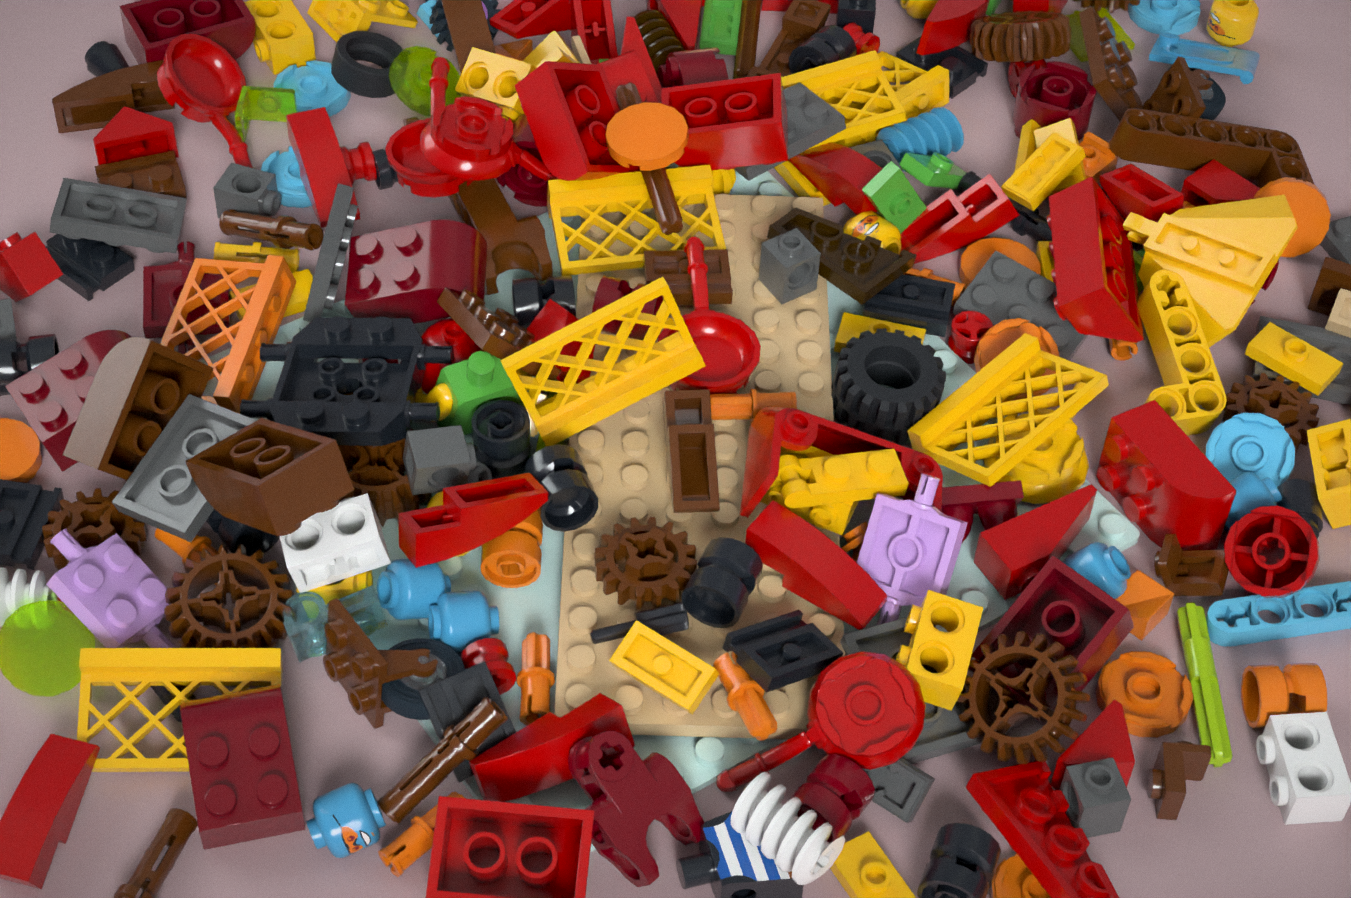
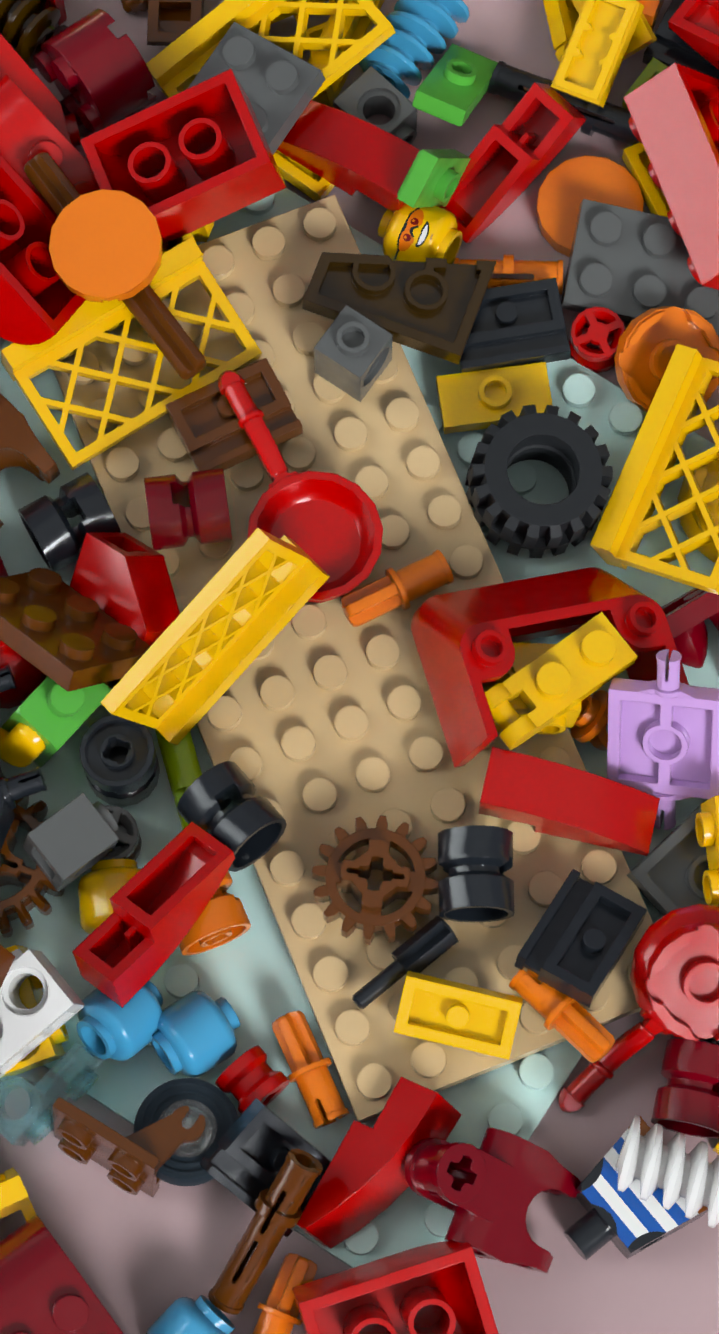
camera: 20 degrees left, 25 degrees up
reddish brown slope [663,390,720,513] -> none

